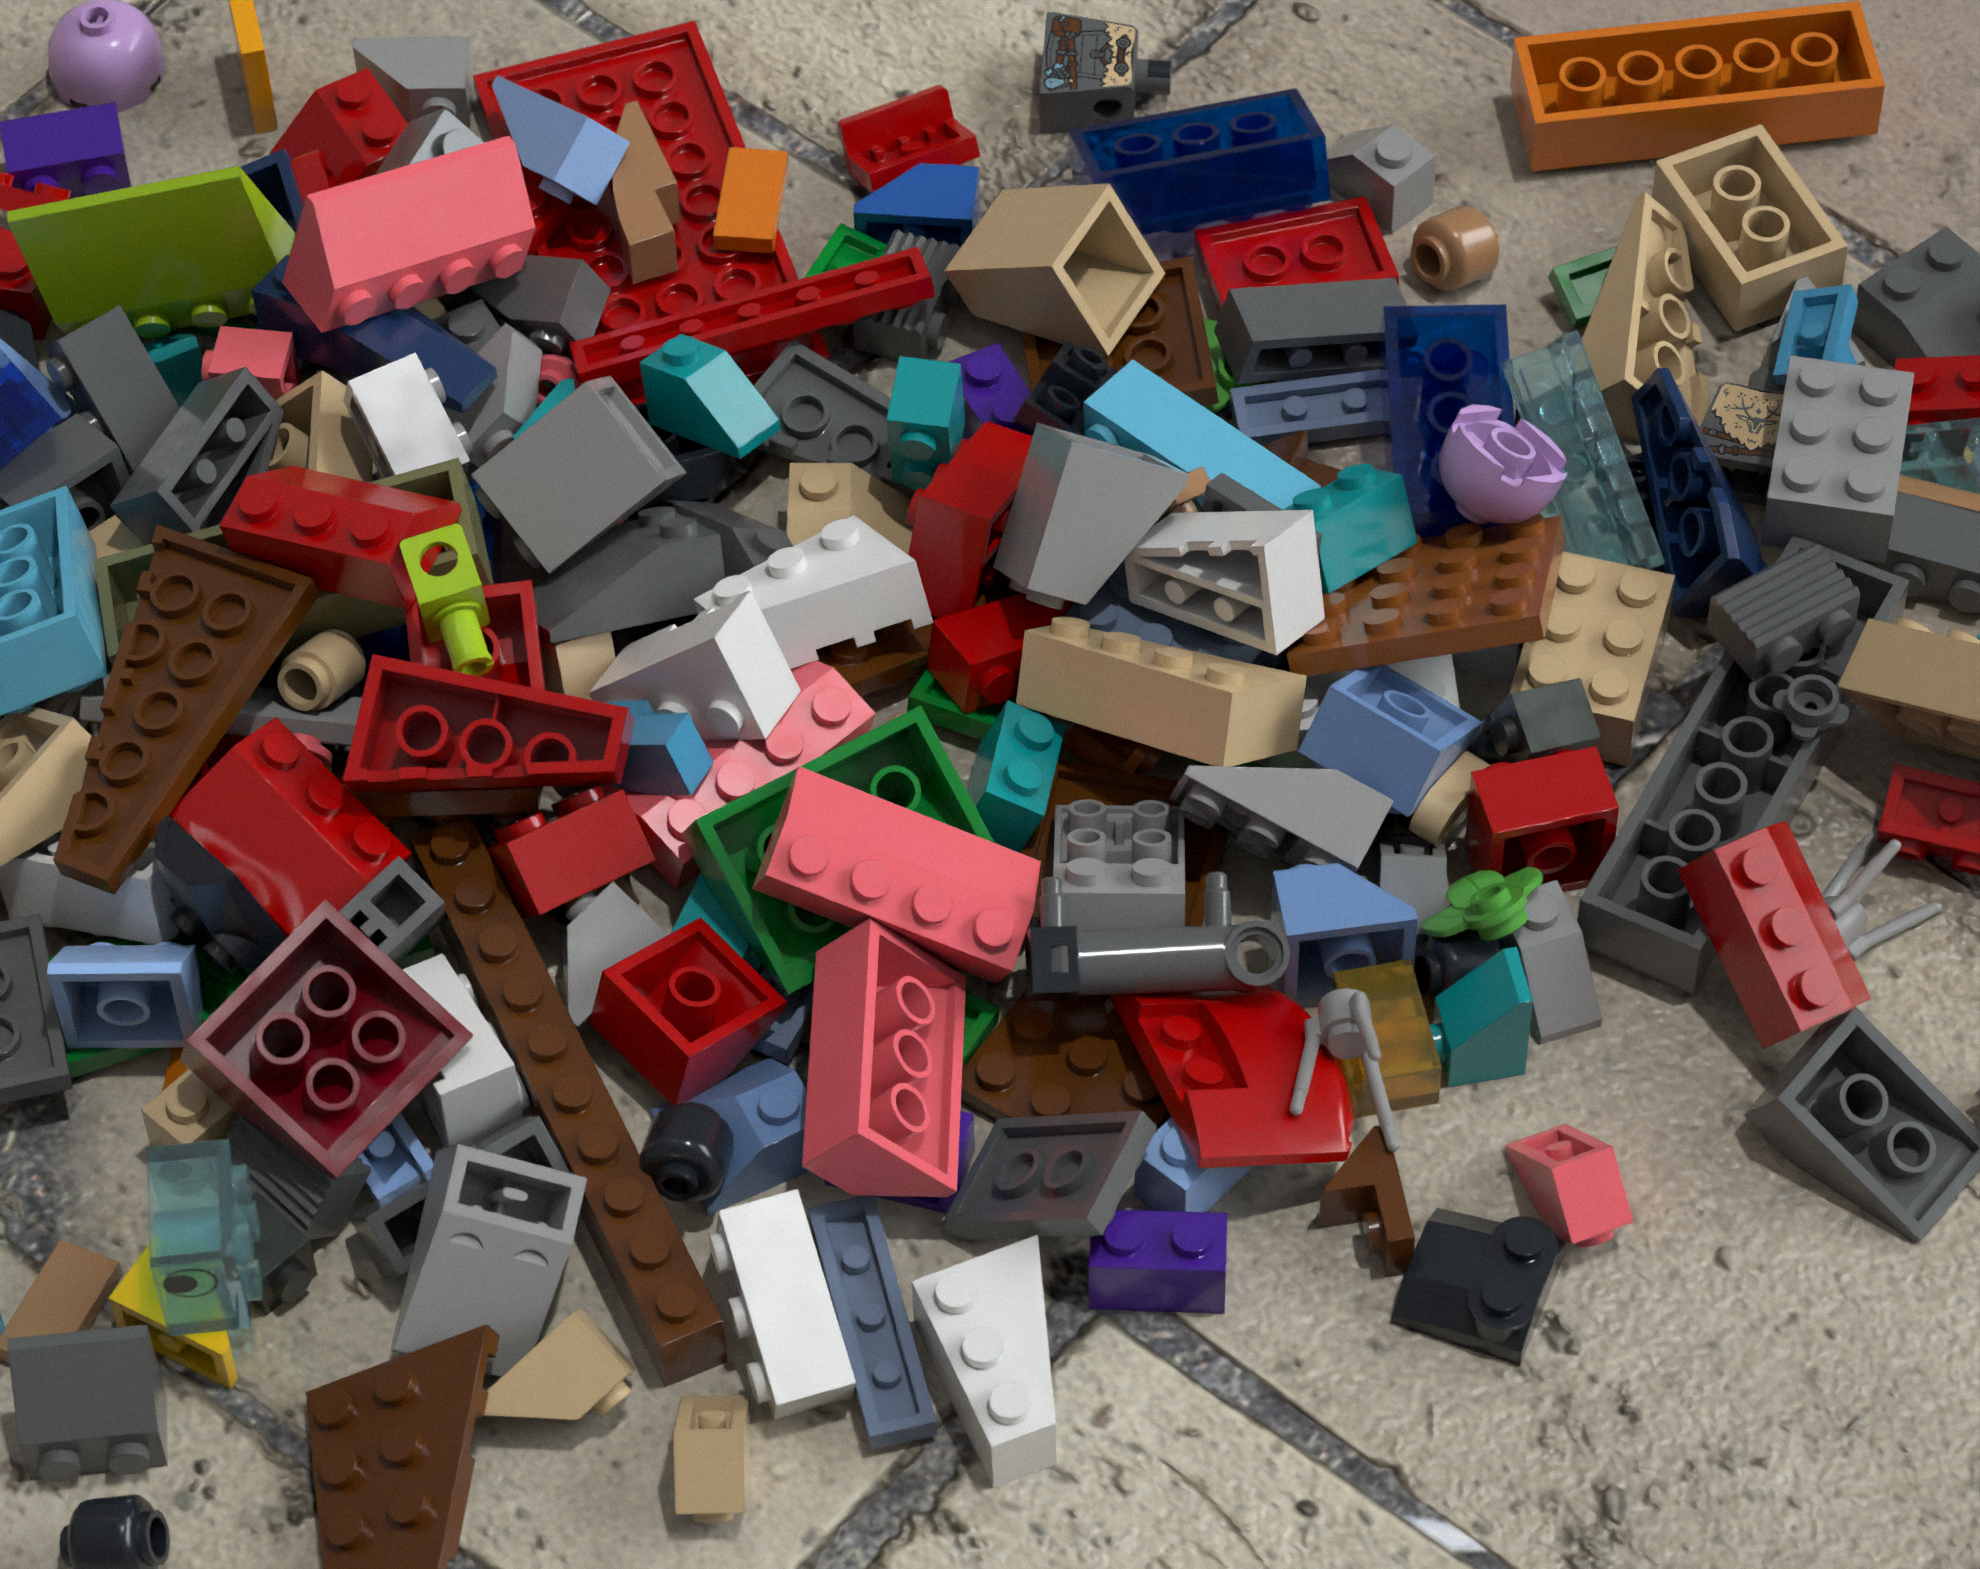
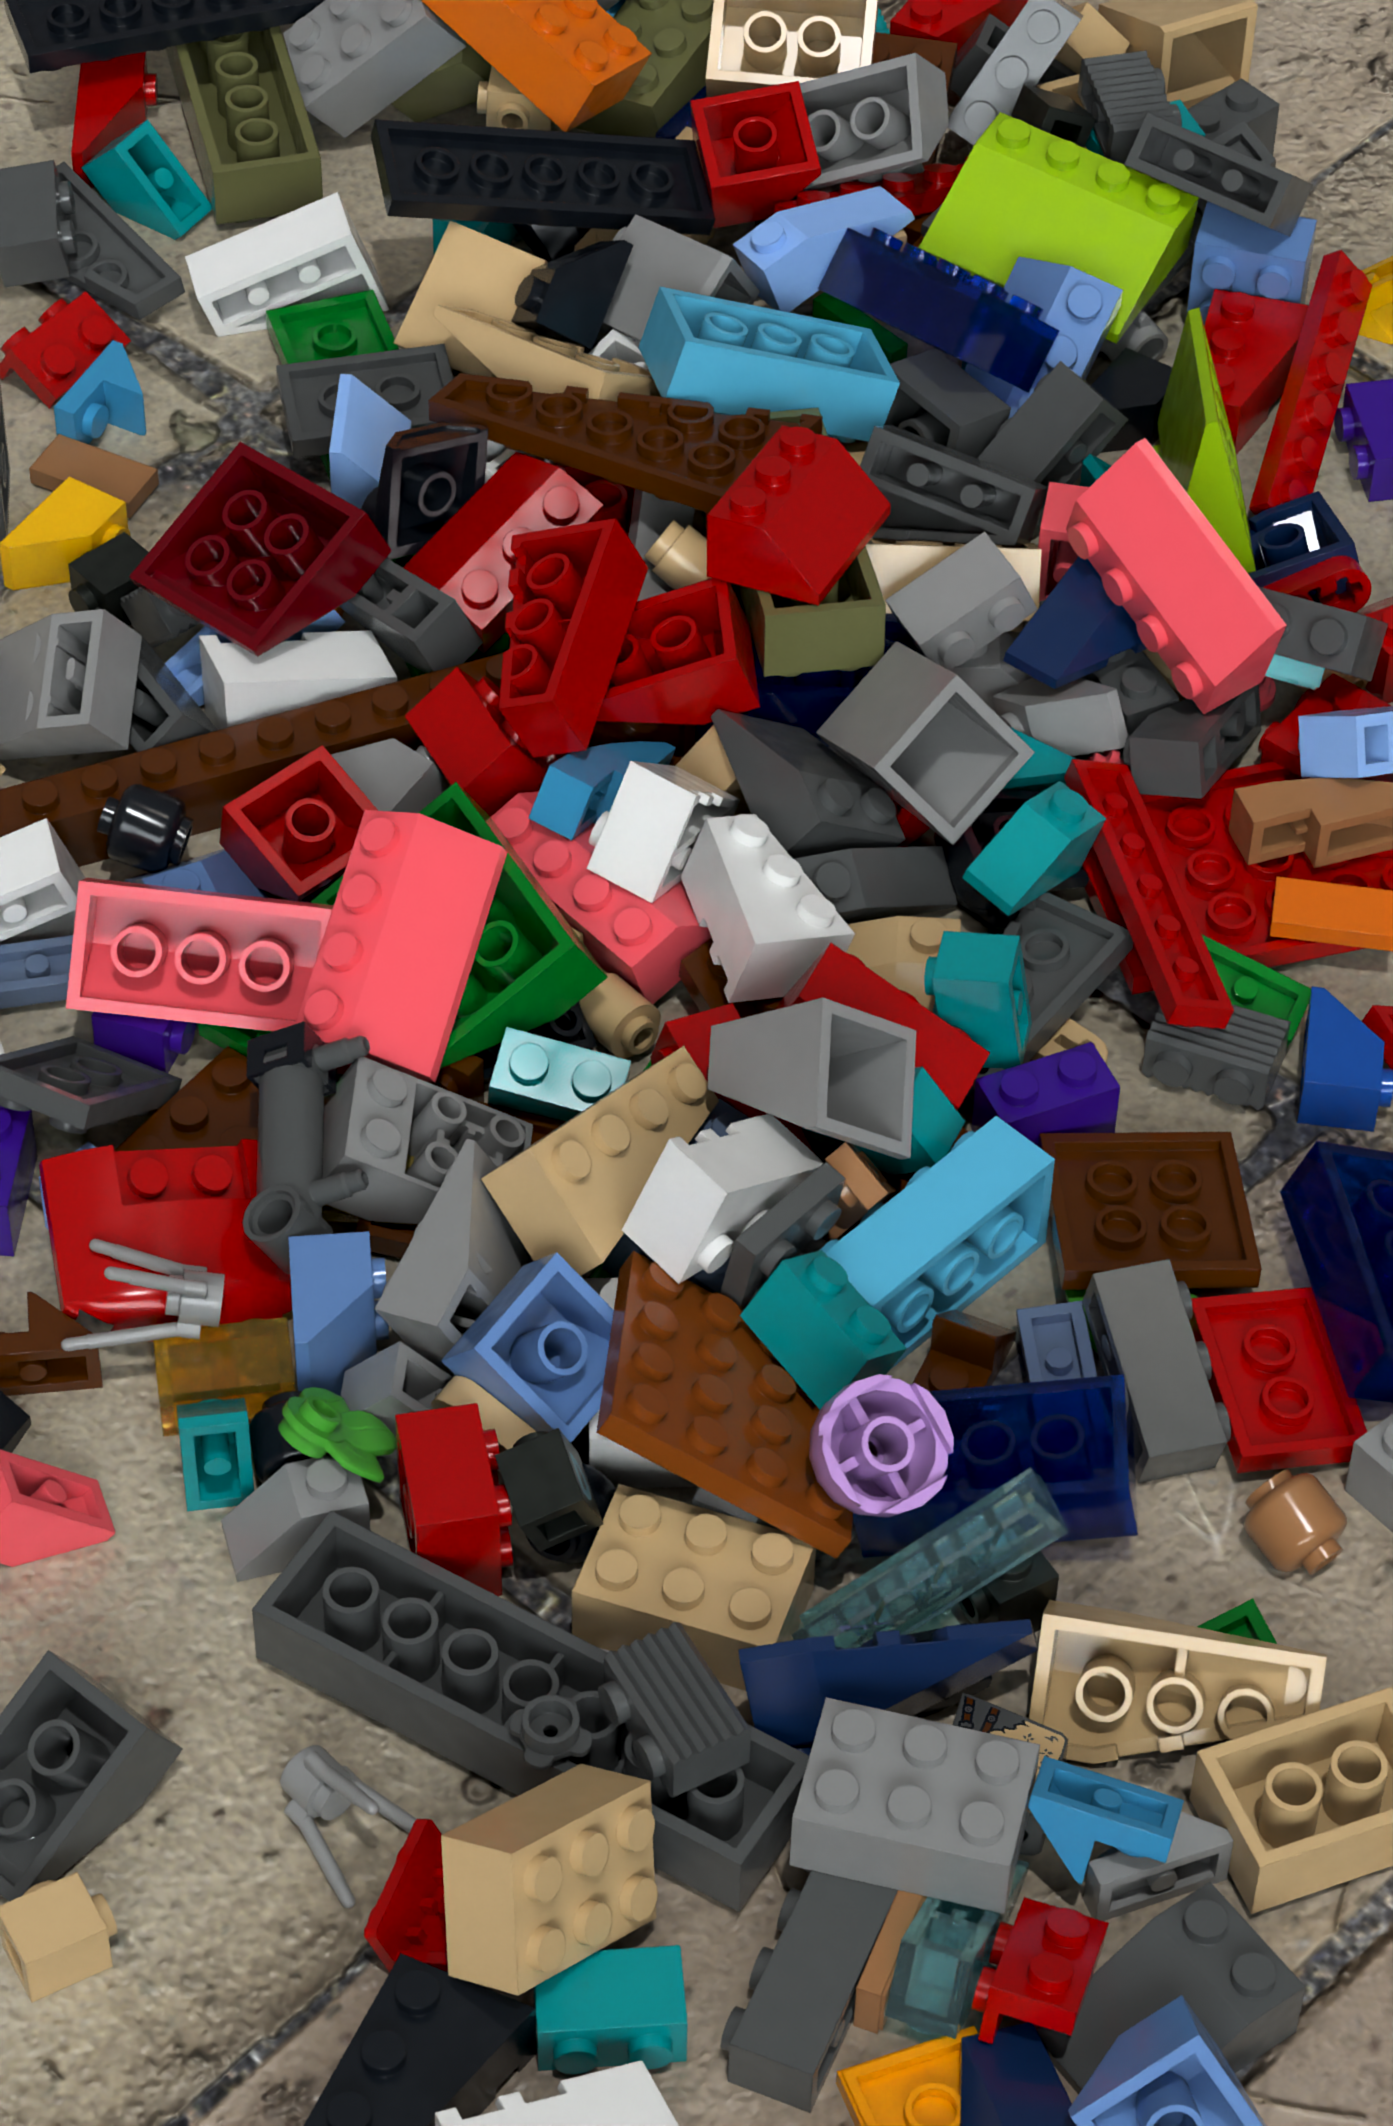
camera: 90 degrees right, 5 degrees down
clear light blue brick [147,1139,262,1336] -> none
lime bracket [400,524,494,677] -> none
tan slope [944,184,1165,356] -> none
black slope [1013,340,1118,434] -> none
red slope [1678,821,1872,1049] -> none

